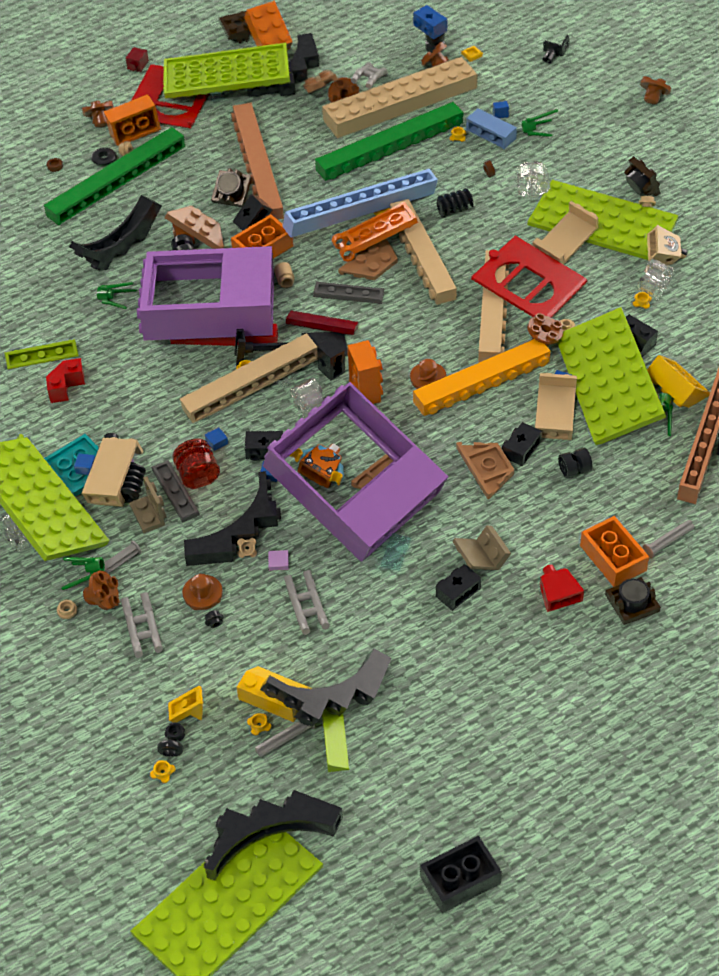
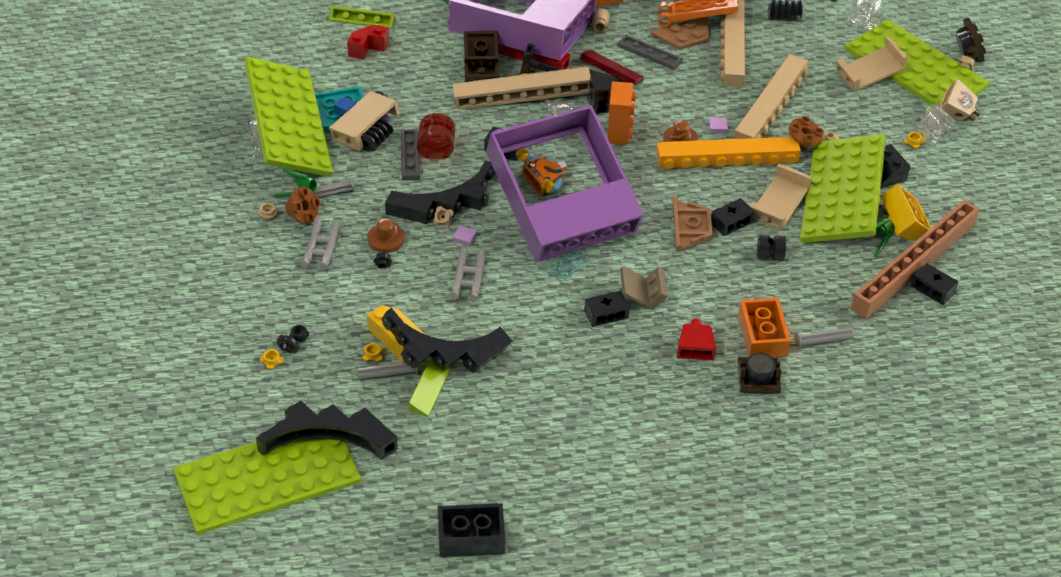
camera: 20 degrees right, 5 degrees down
dark tan bracket [129,476,167,534] -> none
yellow slope [168,686,203,723] -> none
blue piece [205,427,228,451] -> none
red door [471,235,587,318] -> none
none -> dark brown slope [464,31,499,82]
none -> lavender tile [709,118,728,133]

